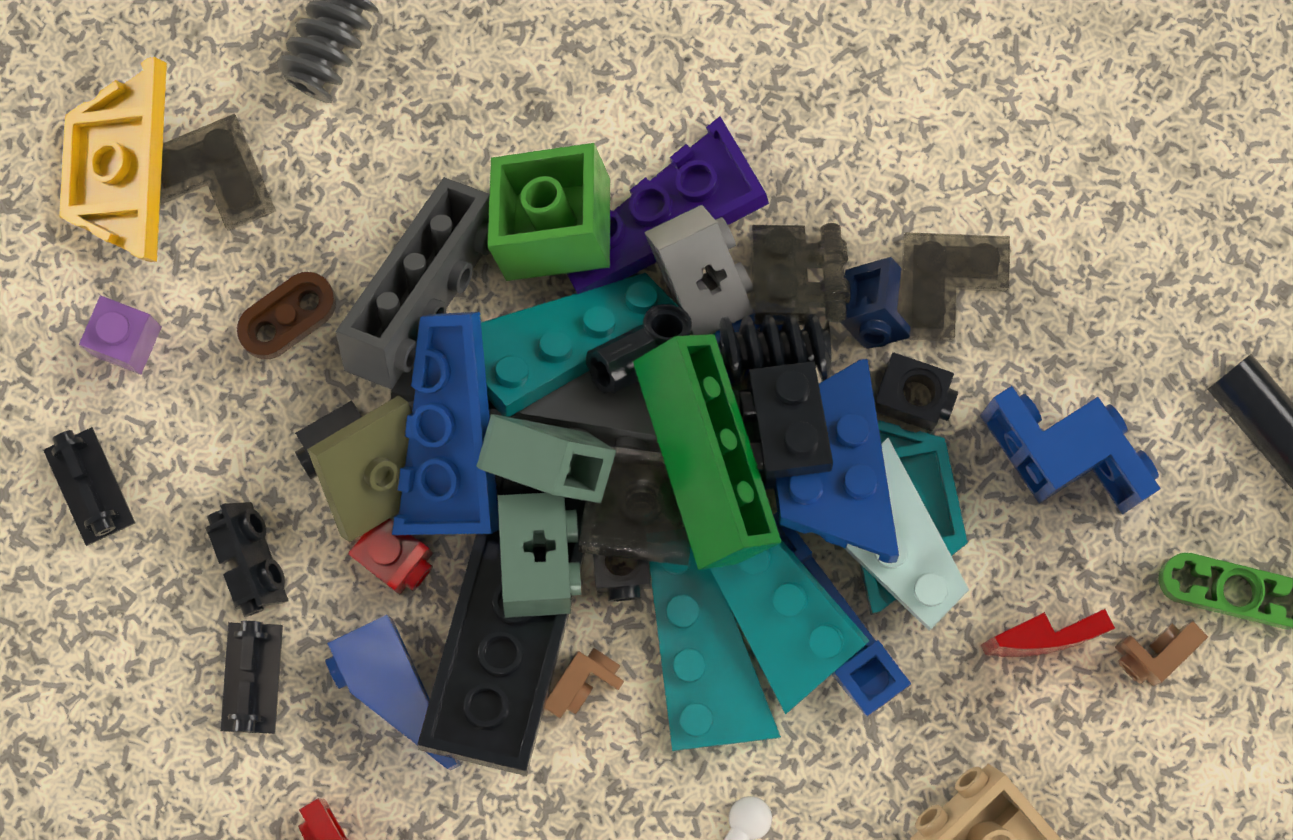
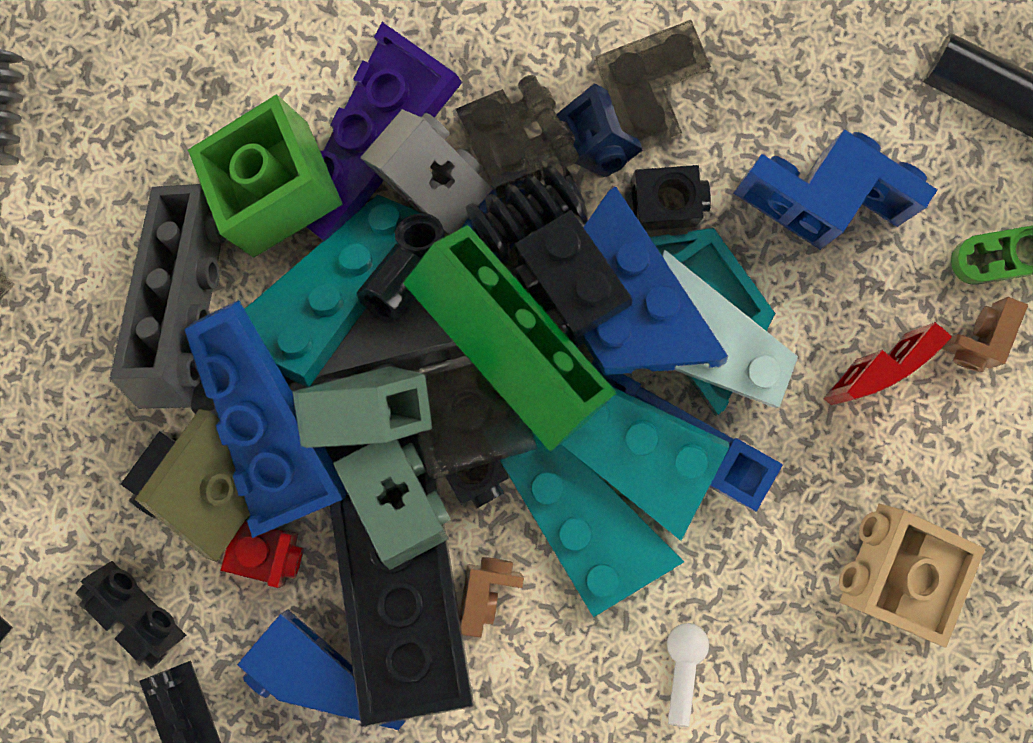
camera: 30 degrees left, 5 degrees up
reddish brown plate [237,272,336,359] -> none

